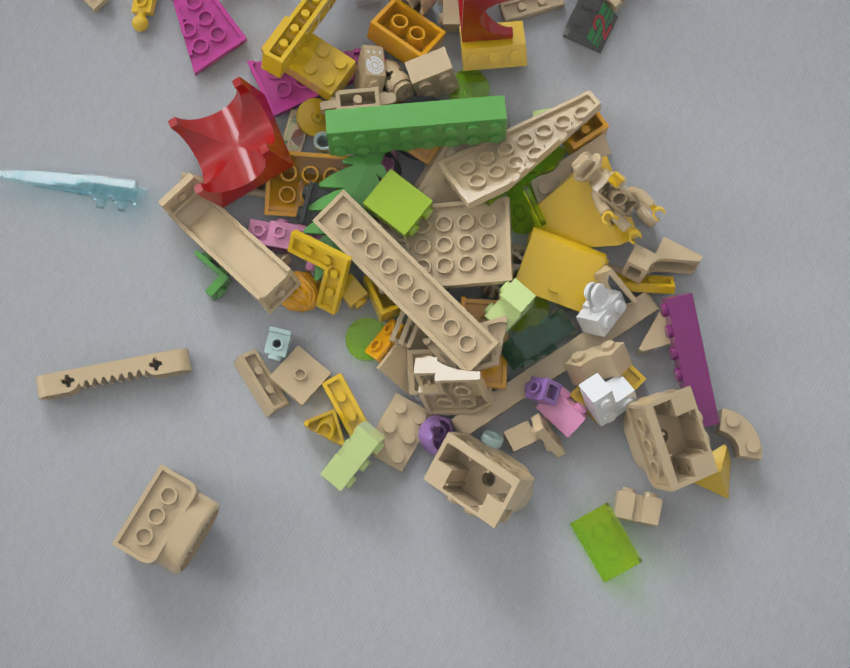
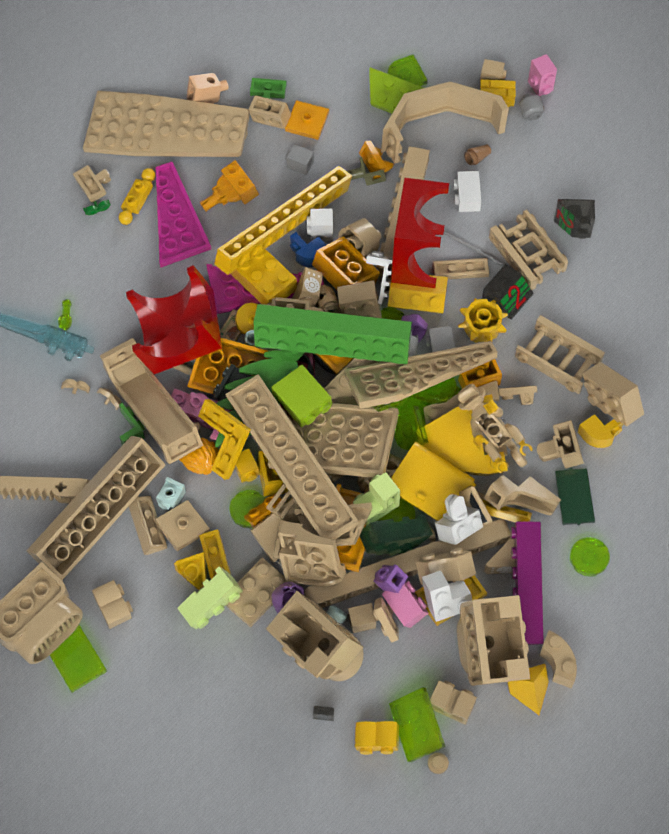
camera: 15 degrees right, 15 degrees down
none -> tan brick [26,436,166,580]
none -> clear neon green tile [50,625,107,693]
none -> clear neon green piece [58,299,72,332]
none -> tan piece [61,379,90,394]
none -> green piece [83,199,111,215]
none -> tan brick [92,580,133,629]
none -> tan piece [97,388,121,410]
none -> blue brick [290,232,326,267]
none -> clear smoke tile [313,706,334,721]
none -> yellow brick [355,721,399,755]
none -> white plate [366,251,393,304]
none -> medium lavender plate [401,314,428,343]
none -> light grey brick [426,326,455,353]
none -> tan plate [428,753,449,774]
none -> yellow brick [458,298,508,343]
none -> tan hinge [498,385,537,405]
none -> tan fence [515,315,605,394]
none -> tan brick [537,420,584,469]
none -> clear green piece [555,468,595,526]
none -> clear neon green tile [570,537,610,577]
none -> yellow brick [577,414,623,448]
none -> tan brick [583,362,644,427]

